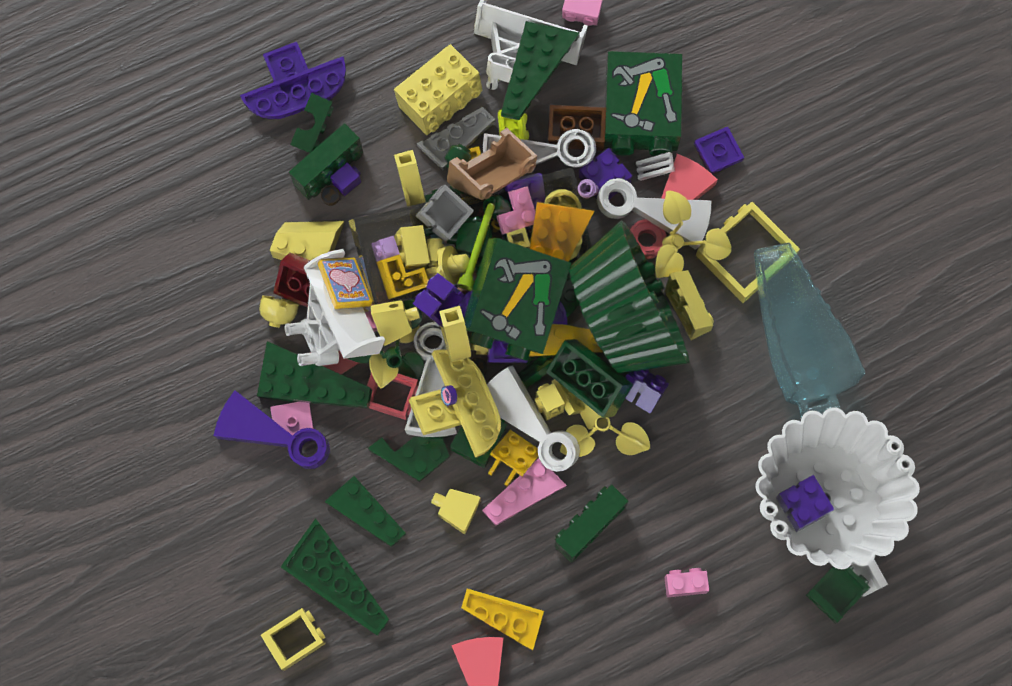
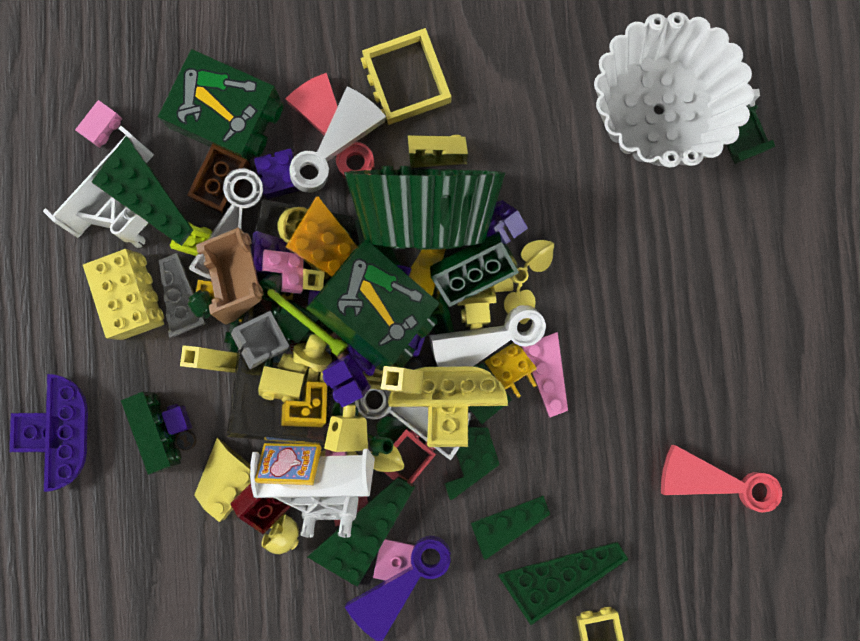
camera: 65 degrees left, 10 degrees up
dark green arch [290,93,334,153] -> none
lavender brick [371,236,400,262] -> none
light yellow torso [431,489,481,534] -> none
dark purple tile [441,385,457,406] -> none
yellow wing [461,589,544,651] -> none
dark green brick [554,484,629,563] -> none
lavender cone [578,179,599,198] -> none
white tile [636,152,675,181] -> none
light yellow plant [655,191,731,278] -> none
bright pink brick [664,568,709,597] -> none
dark purple plate [694,126,744,174] -> none
clear light blue windscreen [754,242,866,418] -> none
dark purple piece [776,475,834,532] -> none

